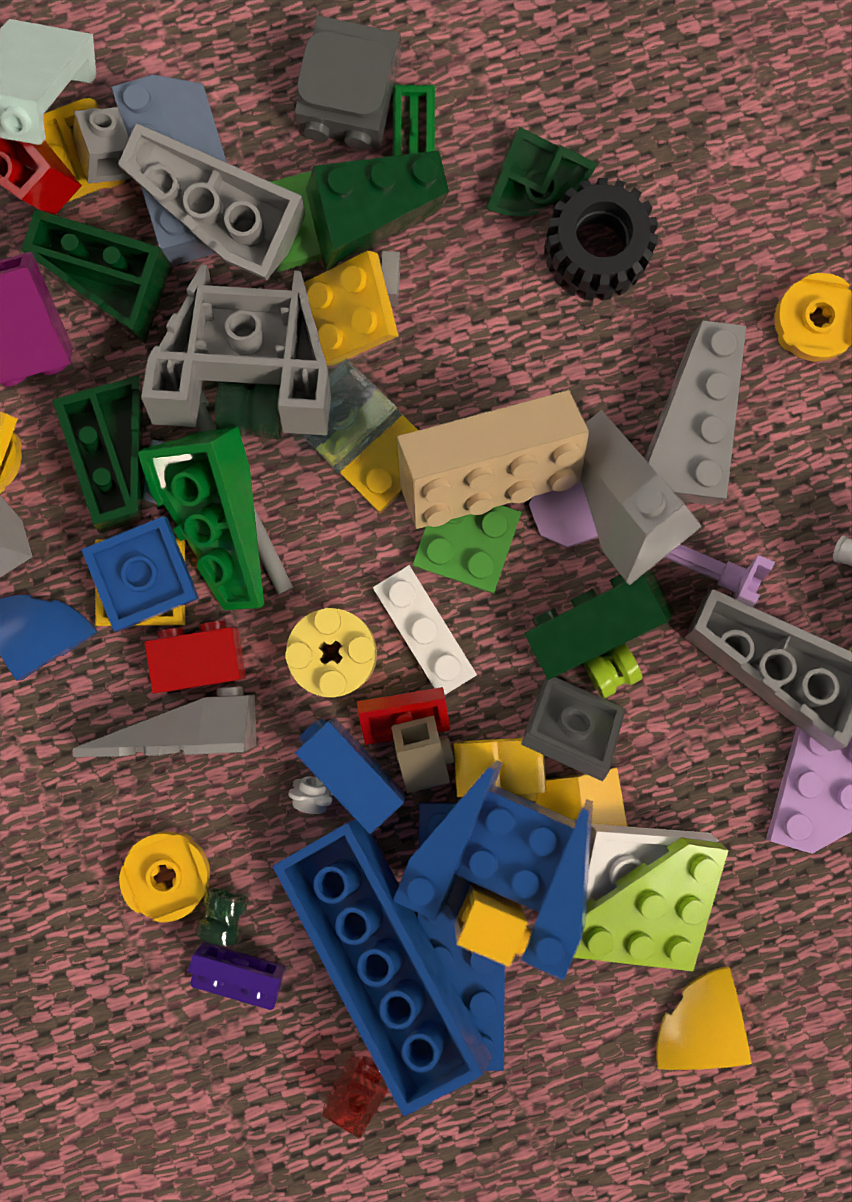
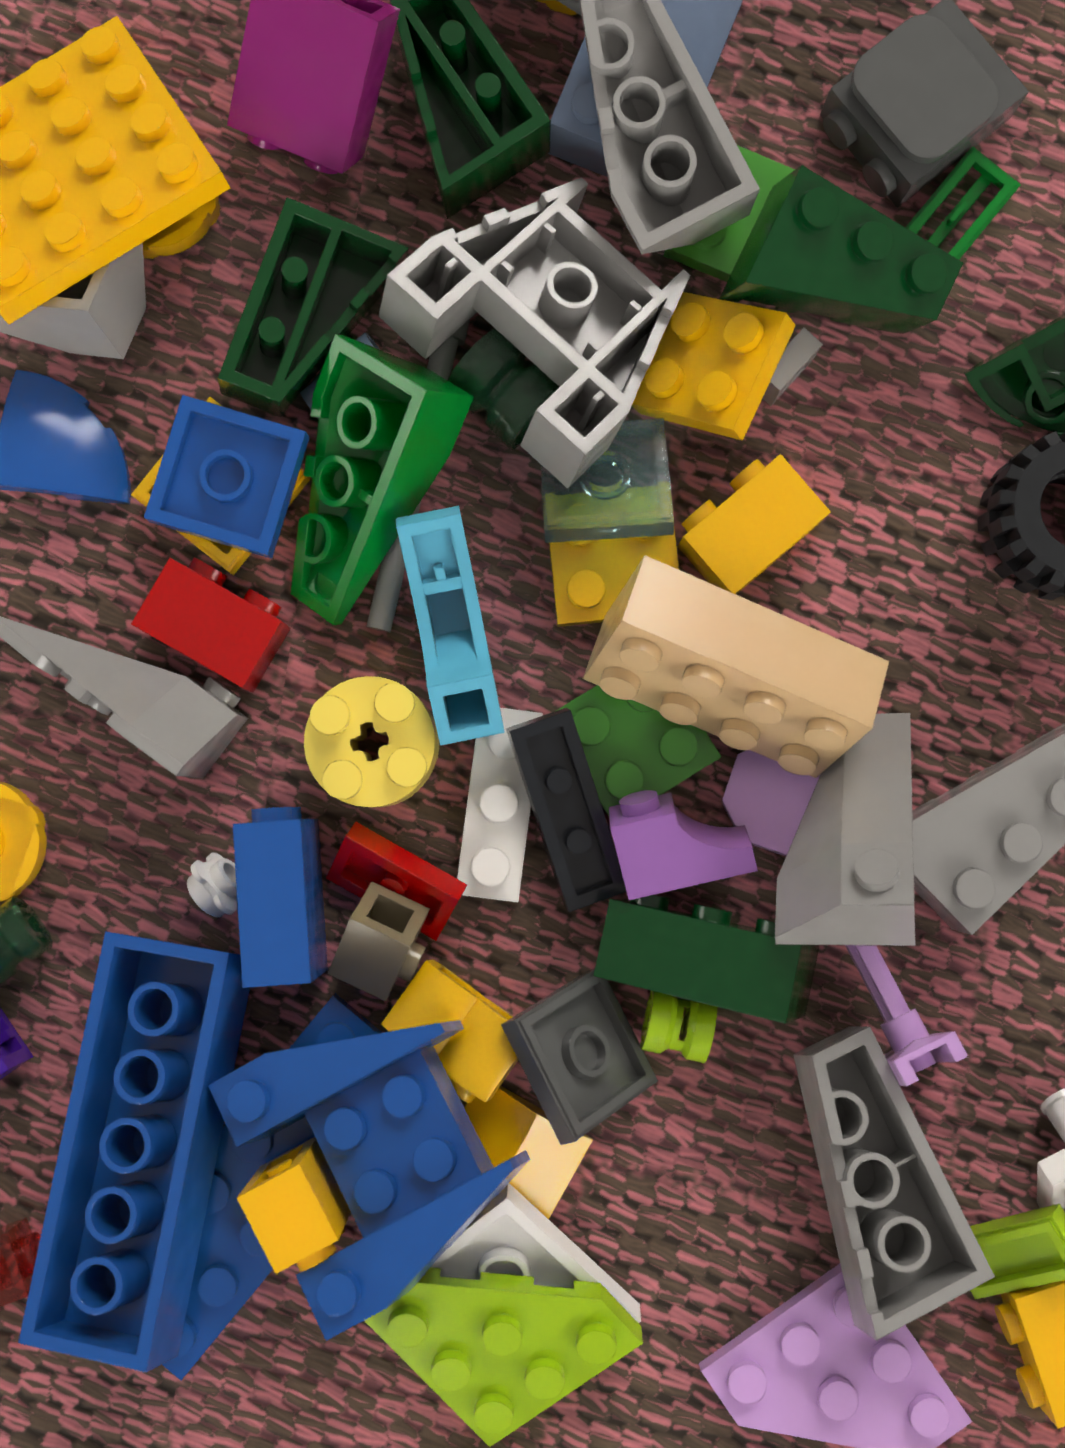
camera: 40 degrees right, 0 degrees up
none -> medium azure arch [396,505,505,746]
none -> black plate [506,708,626,912]
none -> medium lavender arch [609,790,758,900]
none -> yellow brick [677,454,831,594]

